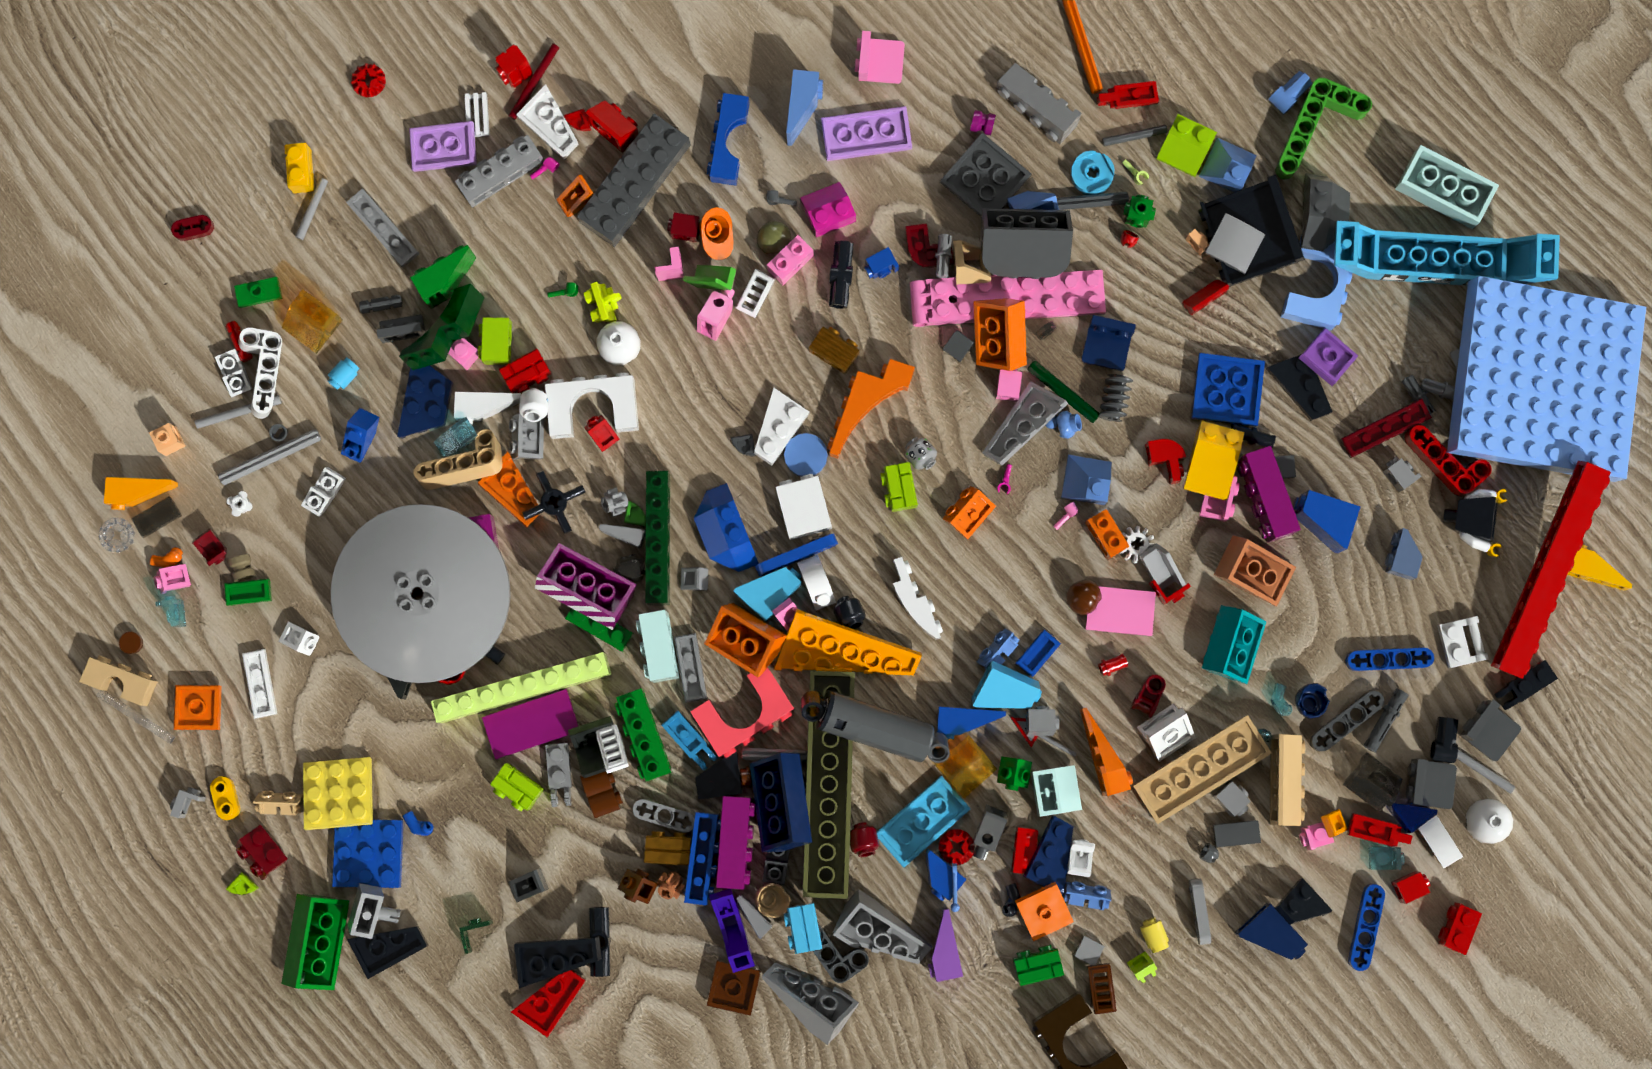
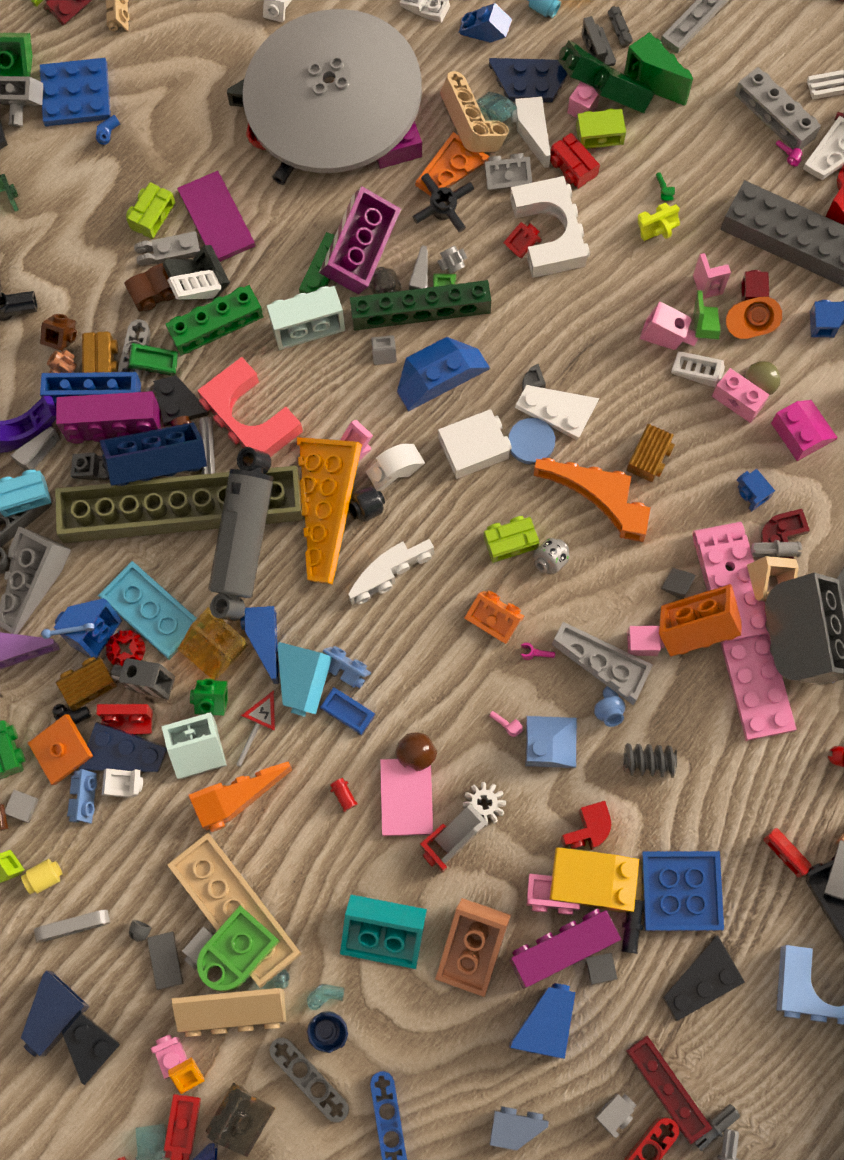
camera: 80 degrees right, 10 degrees down
light yellow plate [303,757,373,830] -> none
lavender tile [409,121,477,172] -> none
yellowish green brick [431,652,612,723] -> none
dark grey slope [508,868,549,903] -> none
white head [519,388,548,422] -> none
orange slope [556,175,593,217] -> none
white cylinder [597,321,640,365] -> none
dark azure hinge [661,711,718,770] -> none
light grey tile [674,633,708,703] -> none
orange slope [704,603,787,677] -> none
medium azure slope [733,567,802,623] -> none
blue beam [755,533,838,577] -> none
tan hair [755,883,791,918] -> none
dark grey hand [767,190,797,206] -> none
black piece [829,241,854,309] -> none
dark red head [850,822,879,857] -> none
light grey brick [1026,706,1059,736] -> none
dark green axle [1028,361,1099,423] -> none
clear smoke tile [1035,321,1057,340] -> none
dark blue bracket [1081,315,1136,371] -> none
orange bracket [1085,509,1129,560] -> none
dark red piece [1130,675,1166,719] -> none
white bracket [1137,703,1196,762] -> none
medium lavender tile [1299,328,1358,386] -> none
blue beam [1348,884,1385,971] -> none
dark grey pin [1363,688,1409,753] -> none
none -> pearl gold brick [56,657,117,711]
none -> green tile [128,343,178,376]
none -> bright green tile [197,905,280,992]

